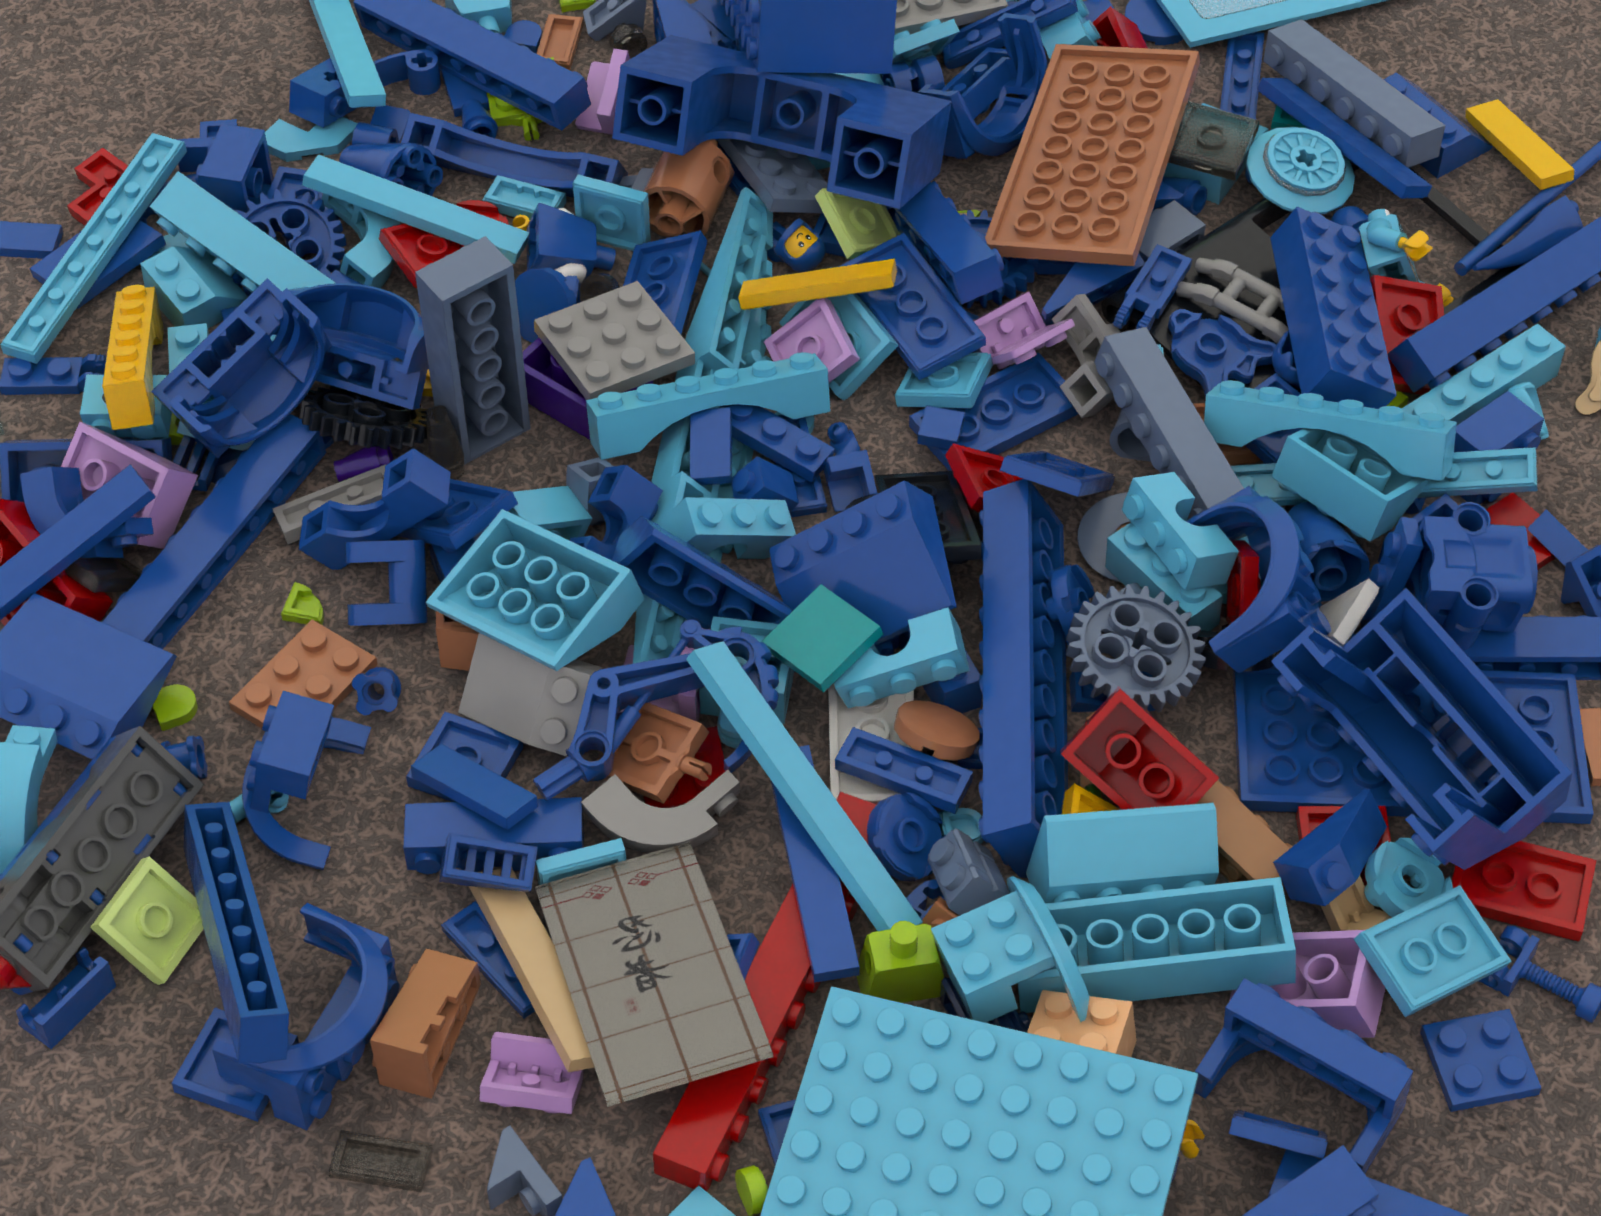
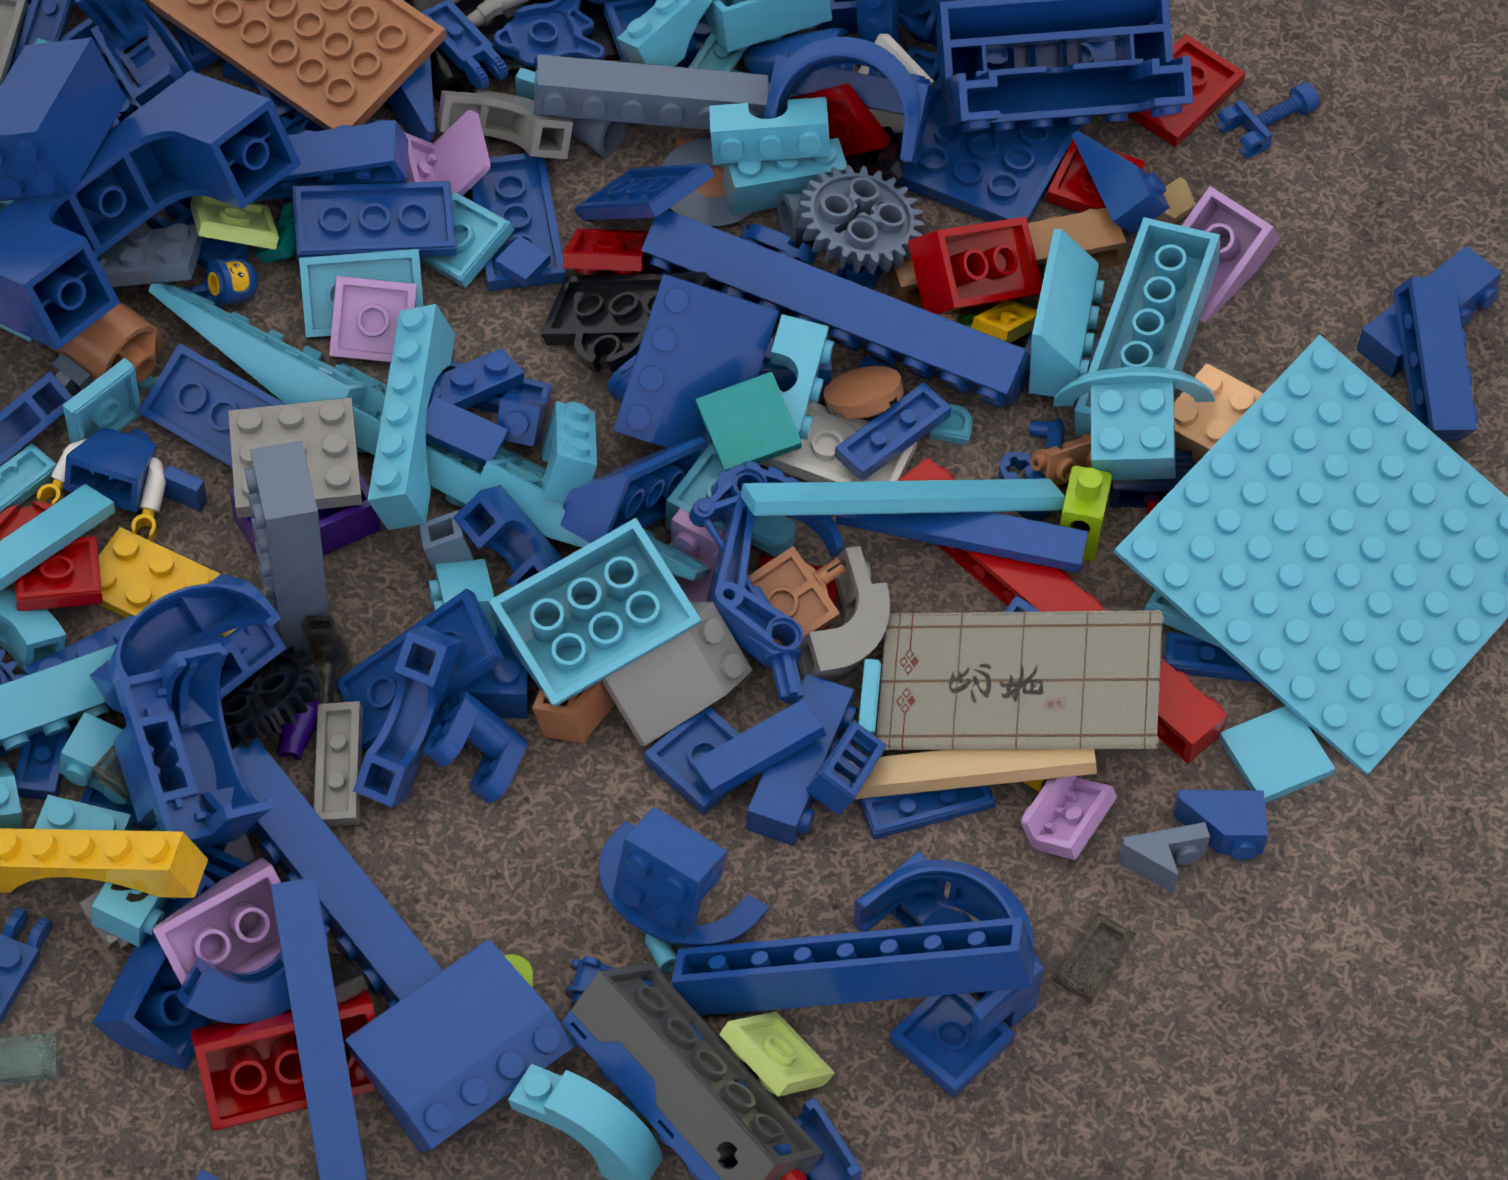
camera: 70 degrees left, 5 degrees up
nougat plate [229,619,378,728] -> none
lime tile [281,582,324,625] -> none
blue brick [352,667,401,715] -> none
nougat wedge [370,948,481,1099] -> none
blue tile [515,268,577,343] -> none
clear smoke tile [580,273,620,302] -> none
lime tile [735,1165,768,1216] -> none
yellow tile [738,259,897,310] -> none
blue panel [823,450,878,513] -> none
blue arm [827,422,860,456] -> none
blue tile [867,793,946,881] -> none
sand blue brick [928,828,1010,915] -> none
blue piece [1195,978,1413,1174] -> none
blue tile [1229,1109,1328,1159] -> none
medium azure tile [1354,885,1512,1017] -> none
medium azure plate [1364,838,1453,917] -> none
blue plate [1420,1009,1541,1112] -> none

